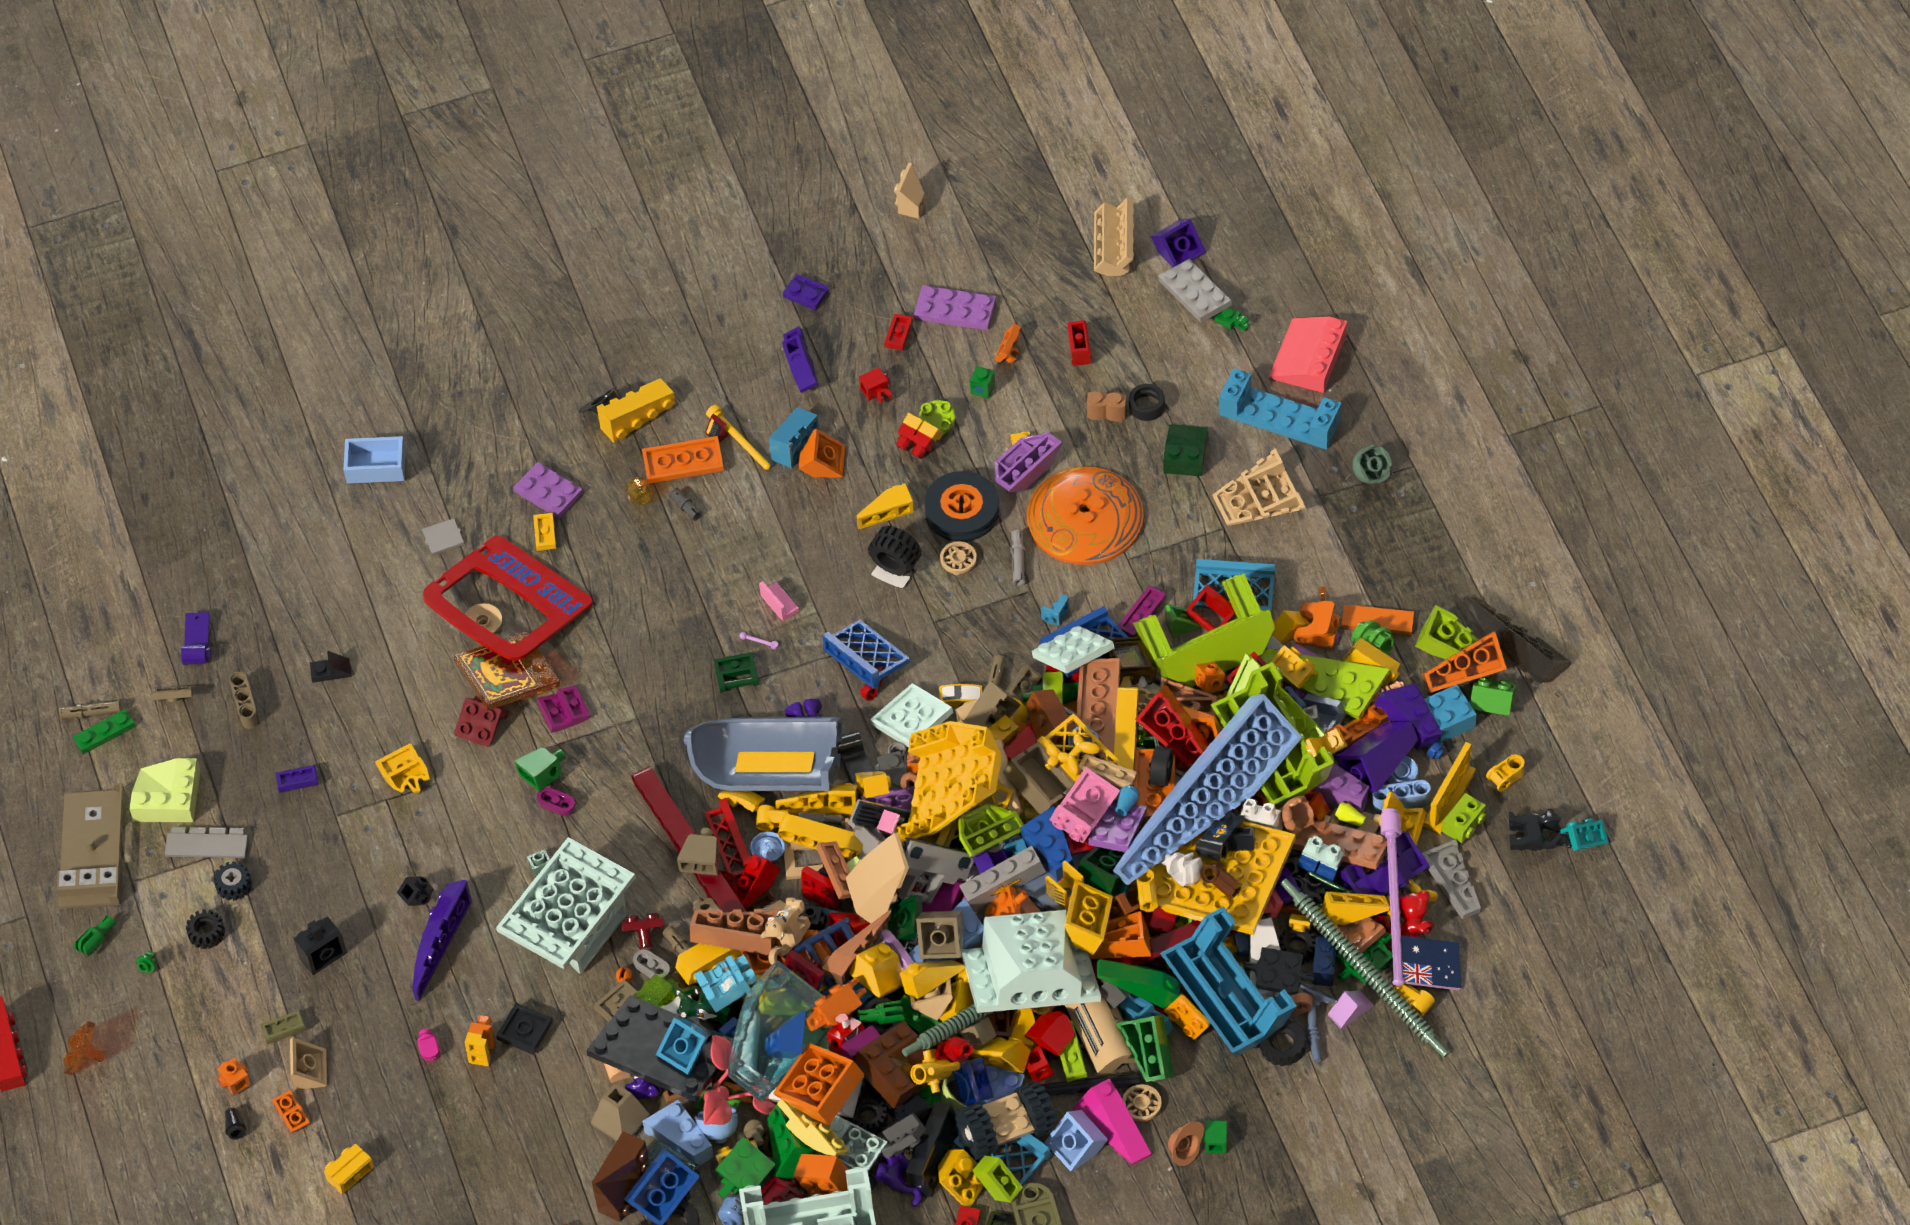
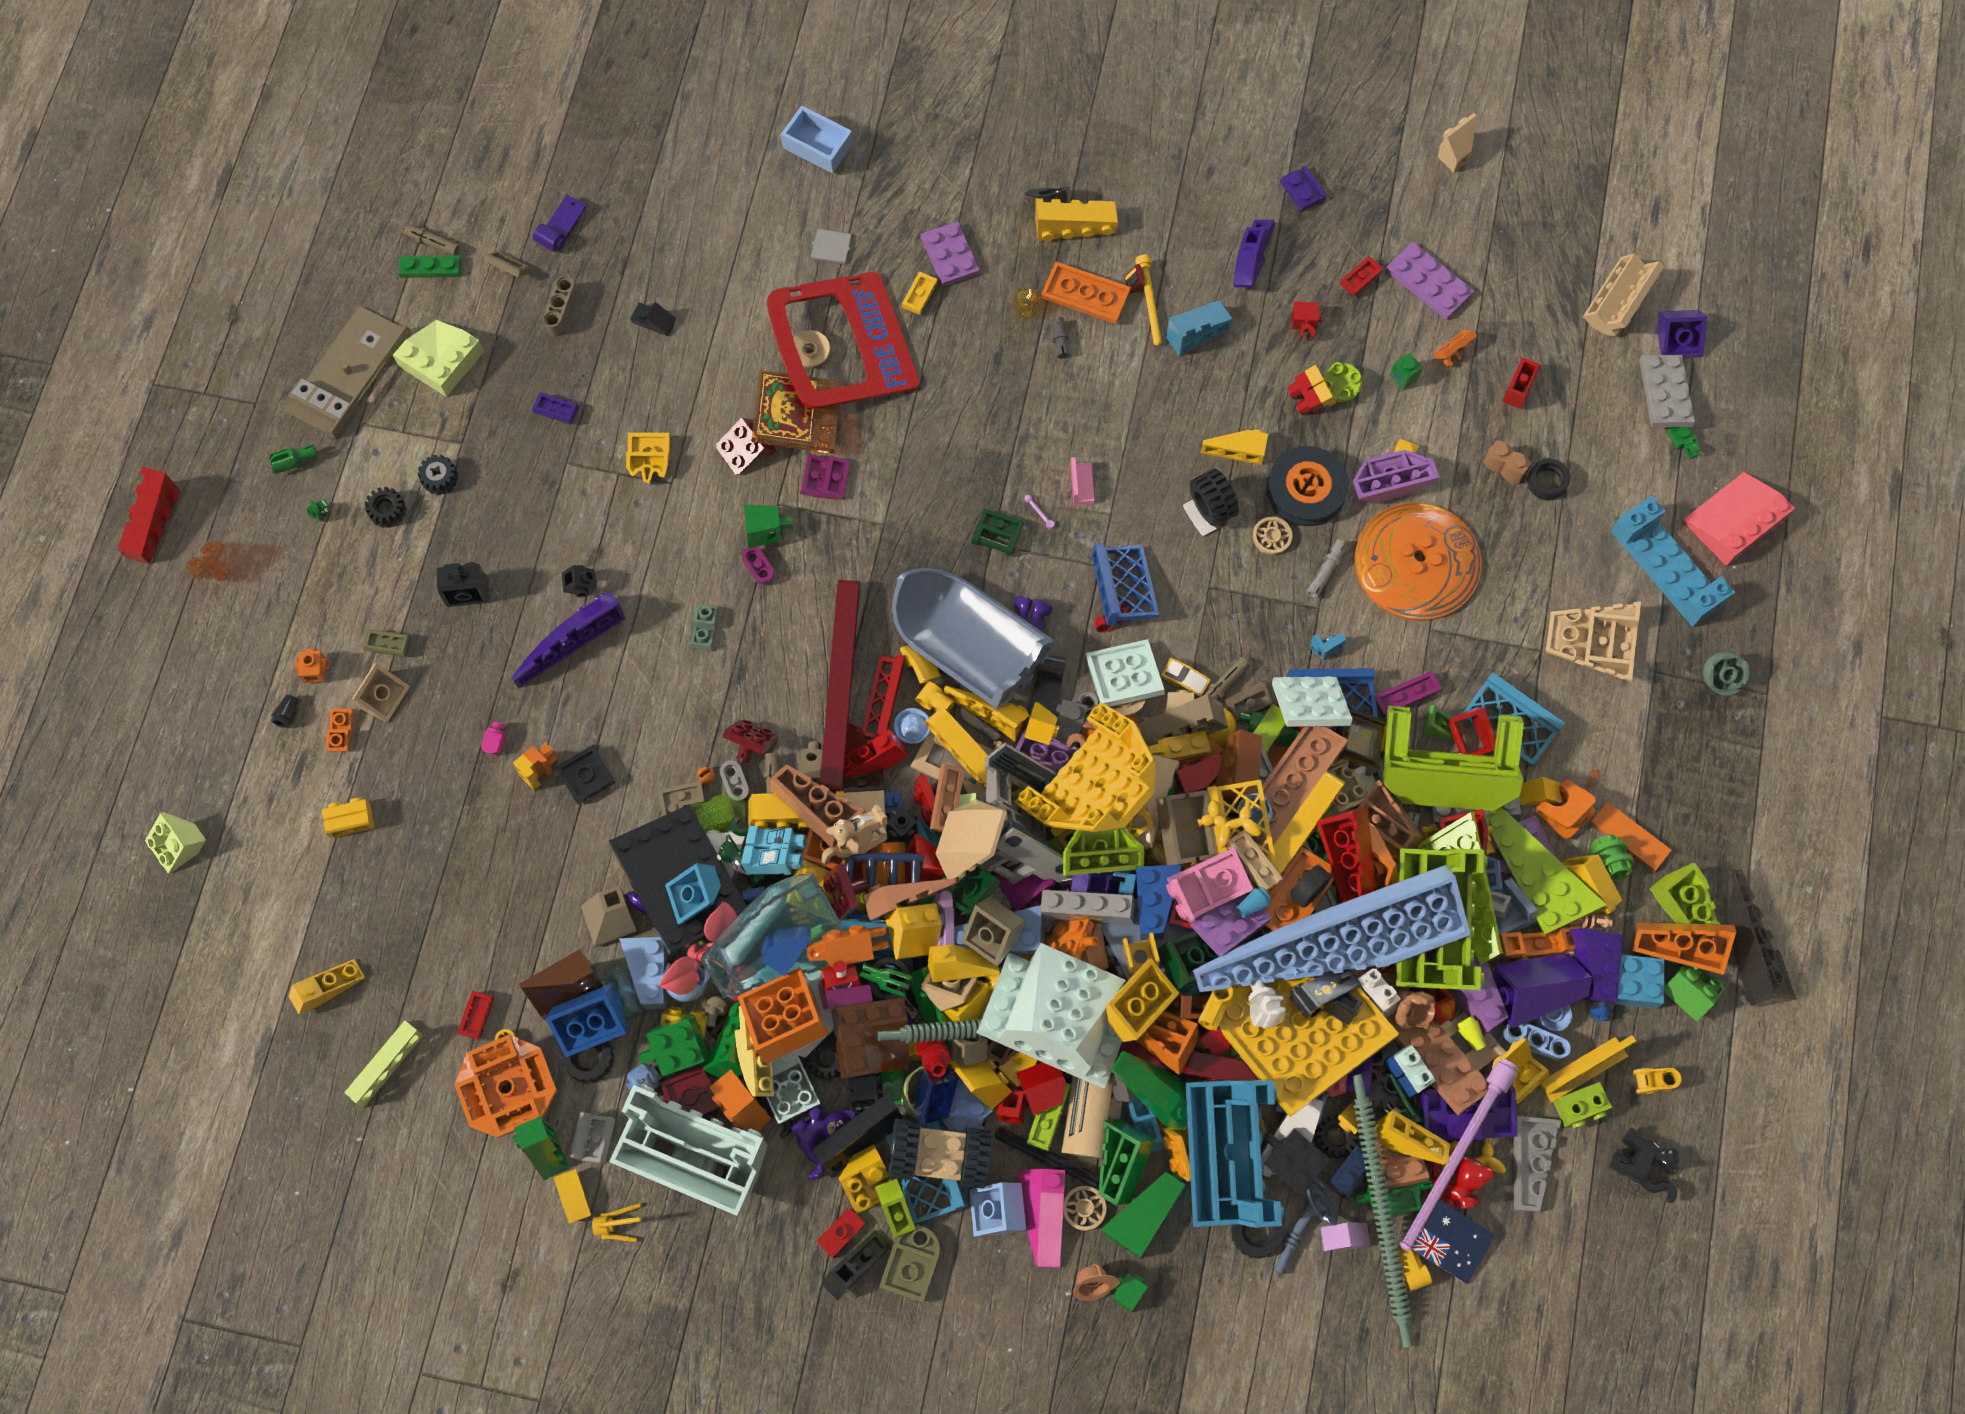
camera: 30 degrees right, 15 degrees up
light grey windscreen [165,827,248,858] -> none
light aqua wedge [496,837,636,975] -> none
dark tan torso [677,828,719,875] -> none
yellow sticker [735,752,814,772] -> none
orange slope [798,428,845,478] -> none
bright pink slope [877,810,900,835] -> none
dark grey bracket [882,1113,926,1158] -> none
yellow pin [910,1050,961,1093] -> none
dark green slope [1163,424,1208,476] -> none
orange brick [1195,662,1226,693] -> none
reddish brown piece [1201,862,1242,899] -> none
yellow bracket [1270,645,1318,689] -> none
nougat beam [1290,993,1314,1017] -> none
yellow bracket [1306,728,1348,758] -> none
teal bracket [1560,818,1609,851] -> none
none -> green slope [1101,1172,1185,1259]

